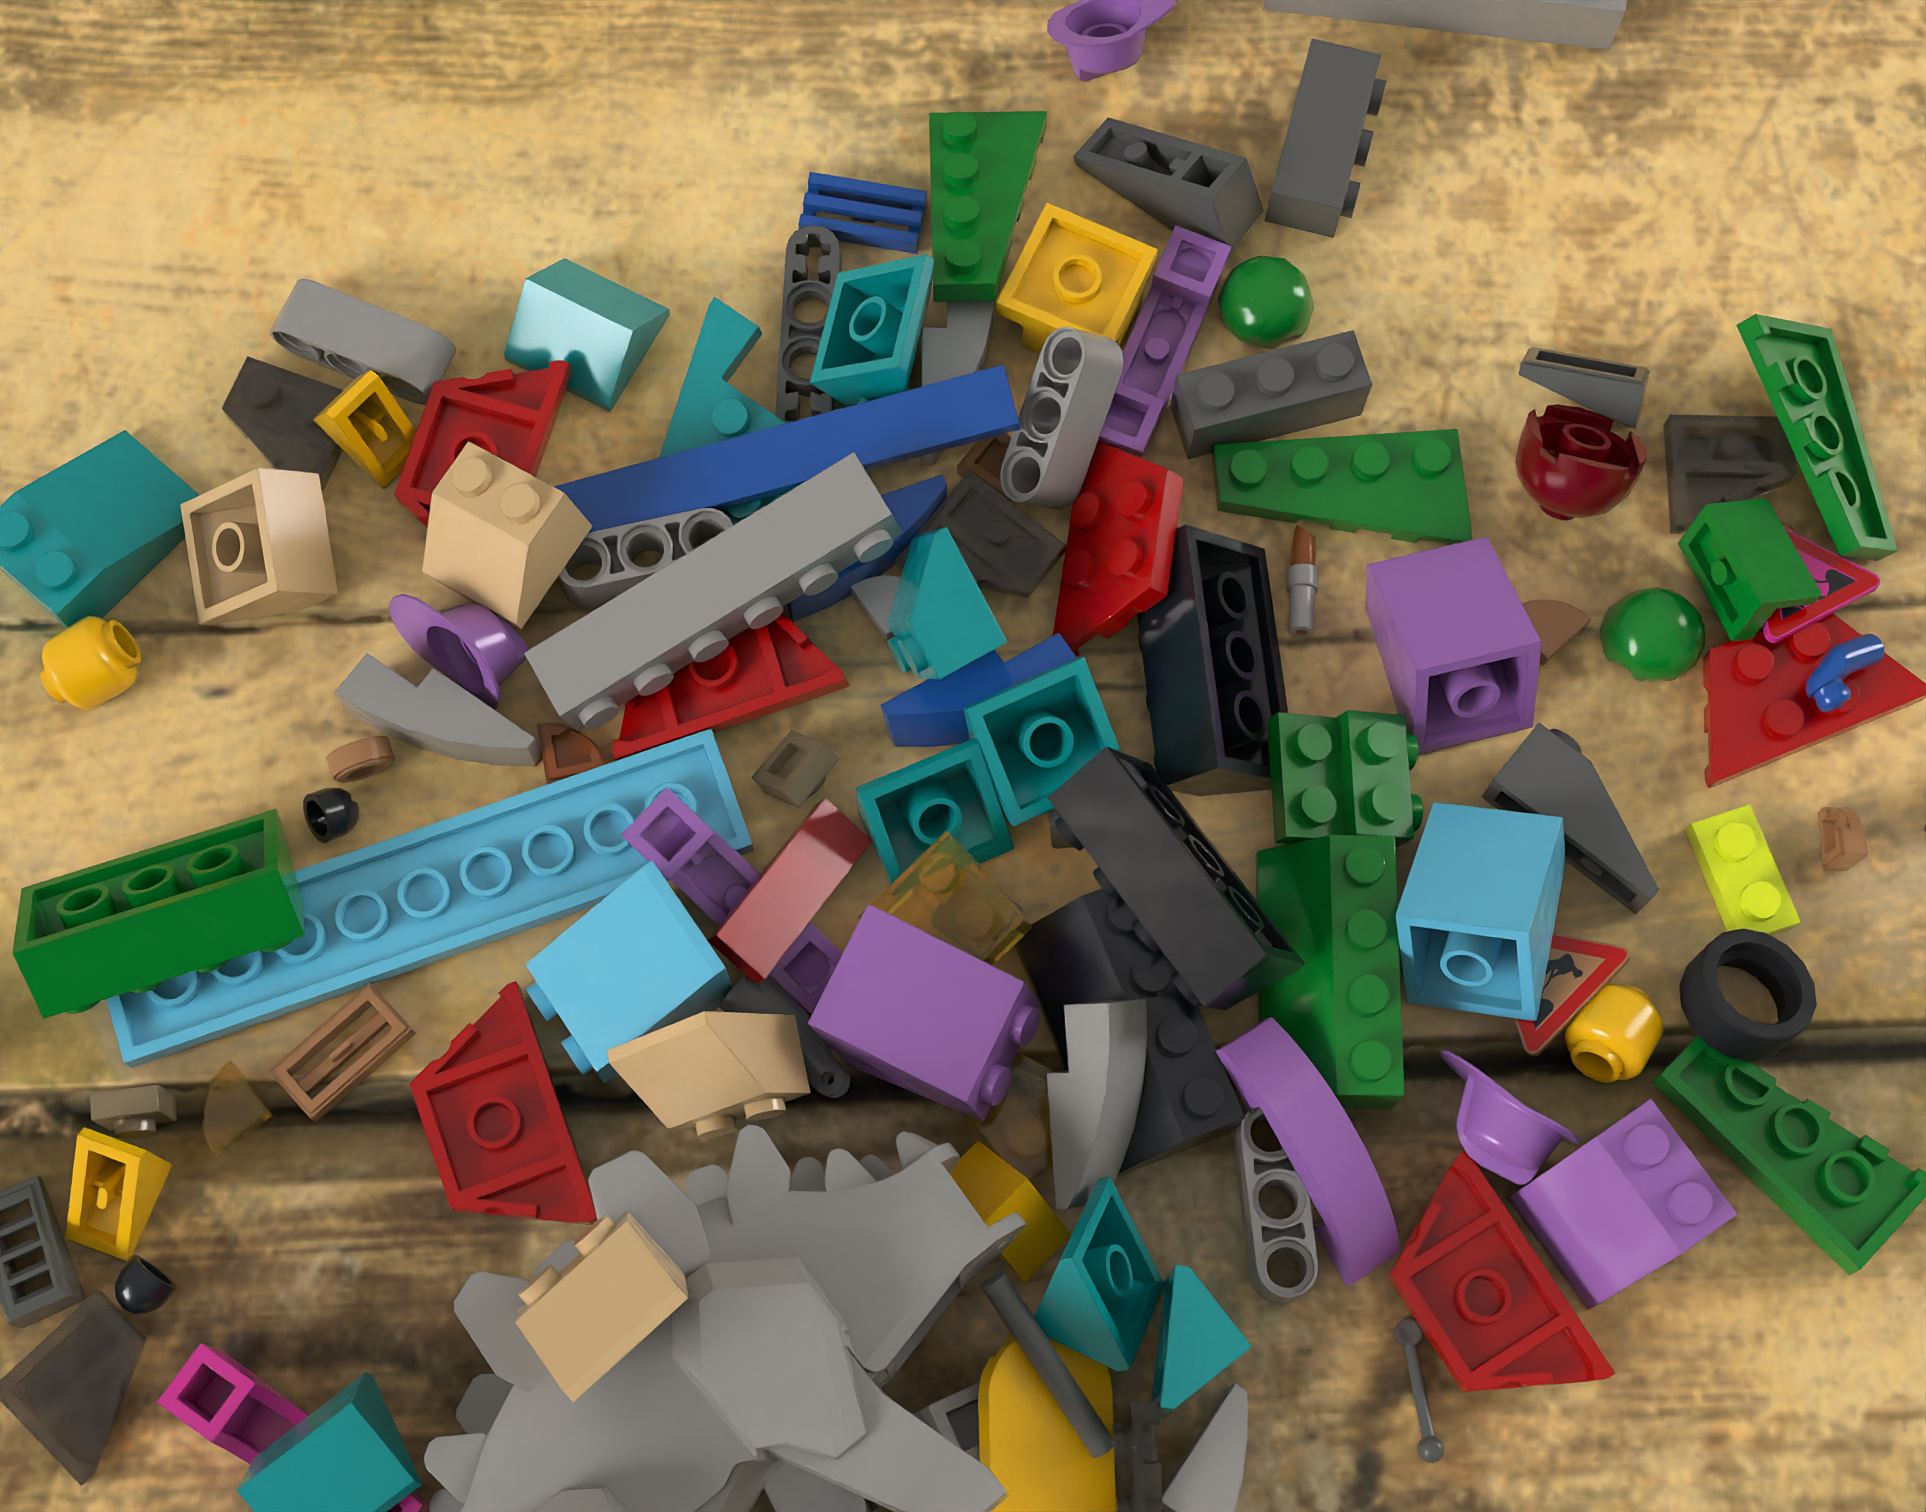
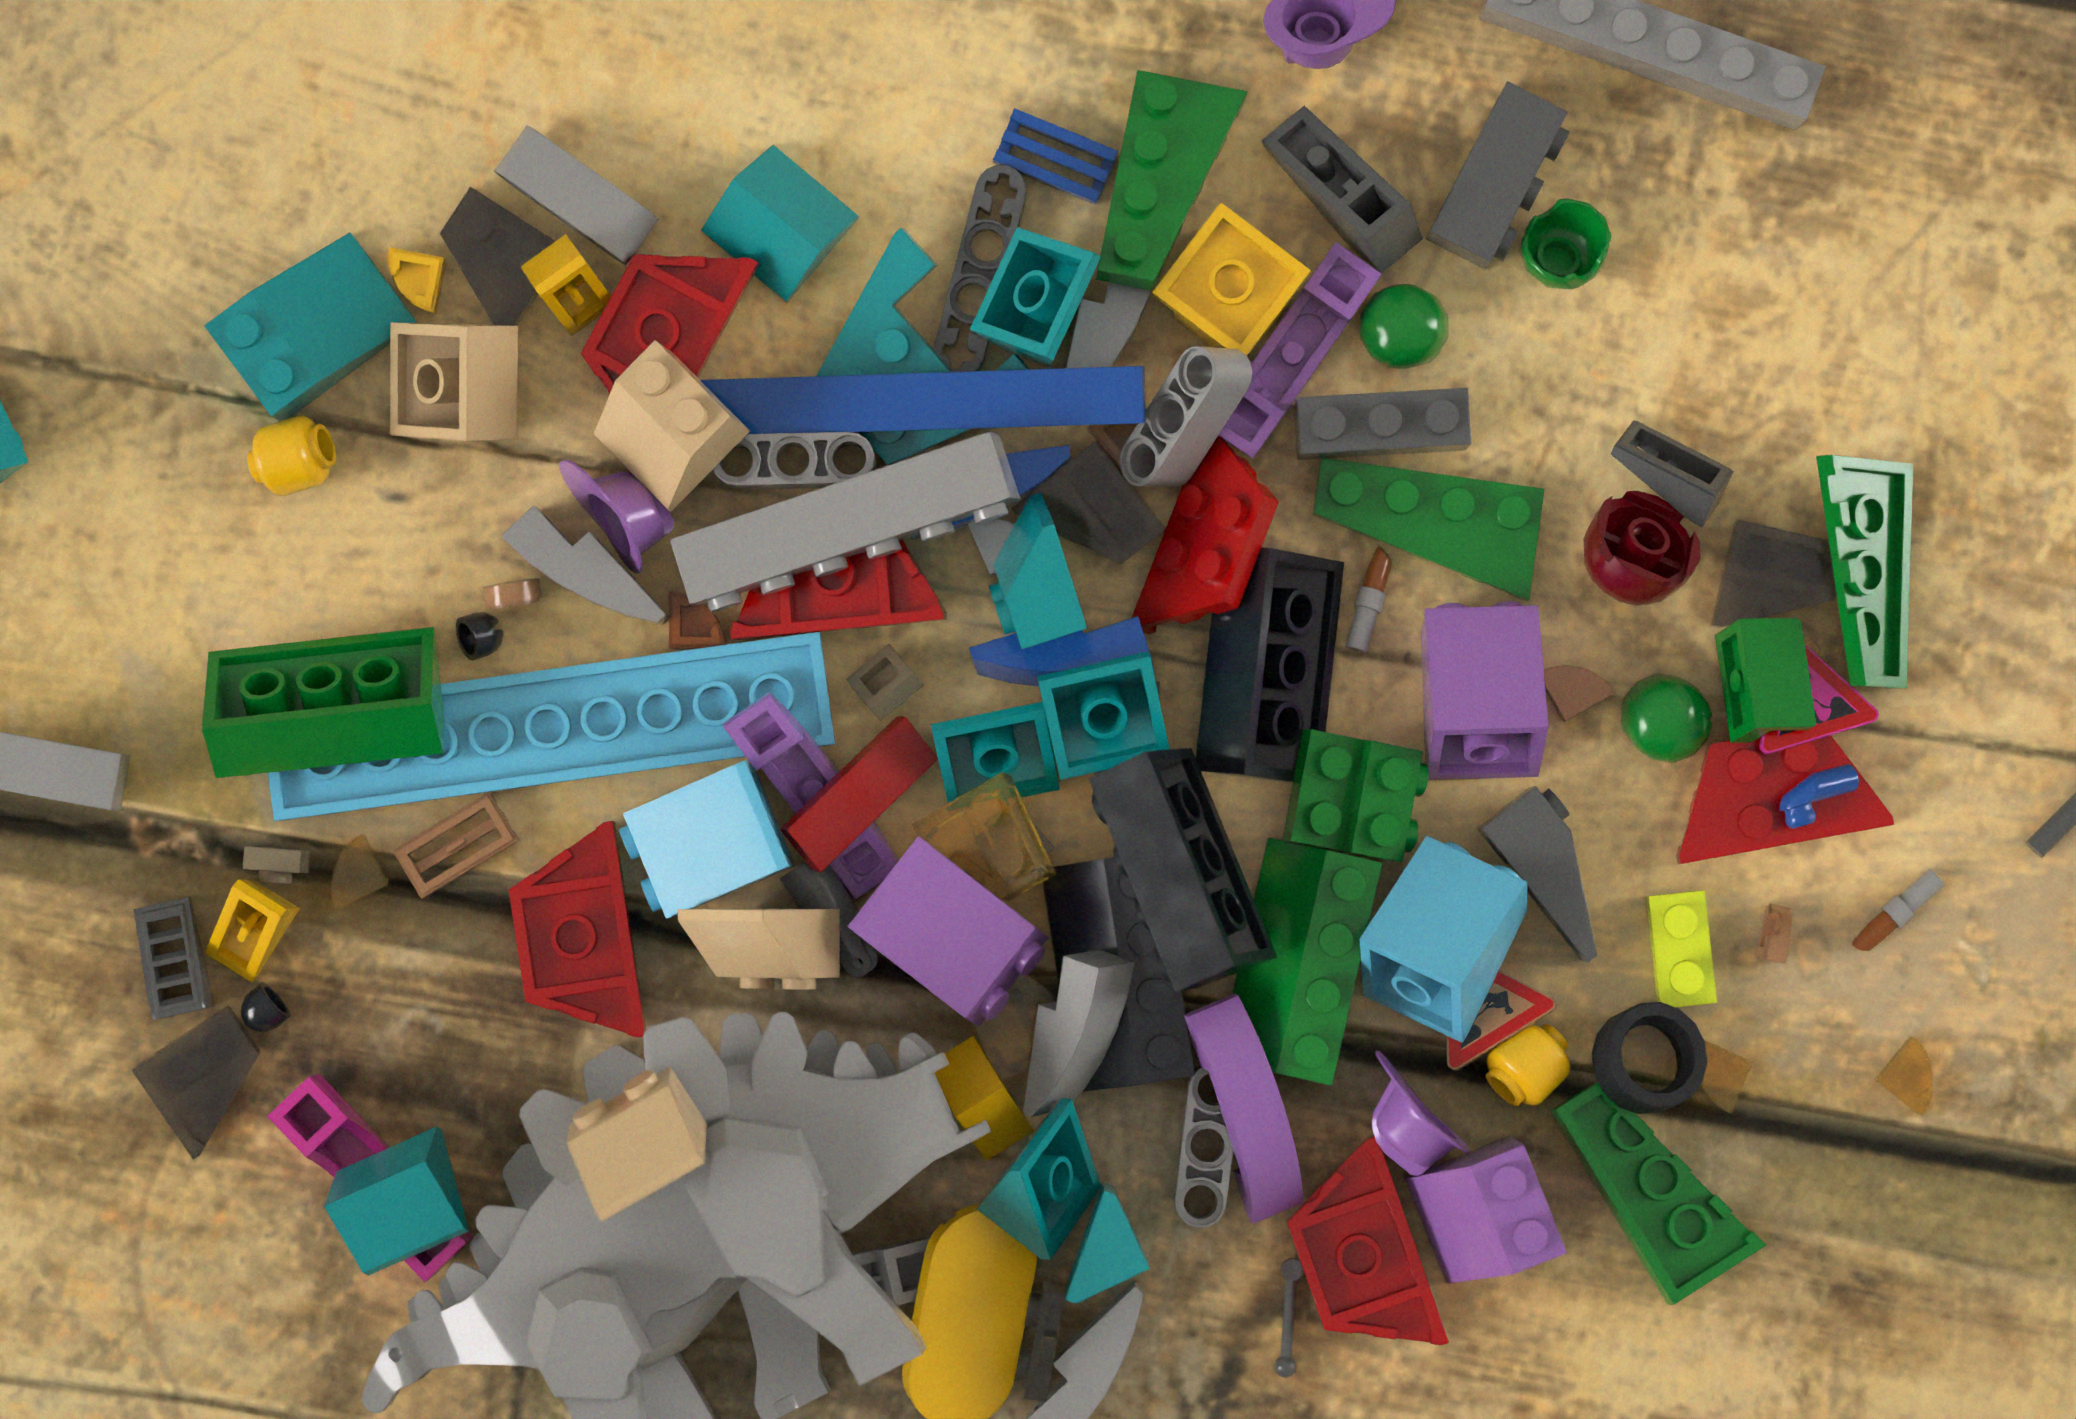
camera: 15 degrees right, 15 degrees up
dark grey bar [981,1271,1115,1458] -> none
none -> yellow tile [388,247,446,315]
none -> green hair [1520,198,1612,289]
none -> clear yellow tile [1701,1040,1753,1113]

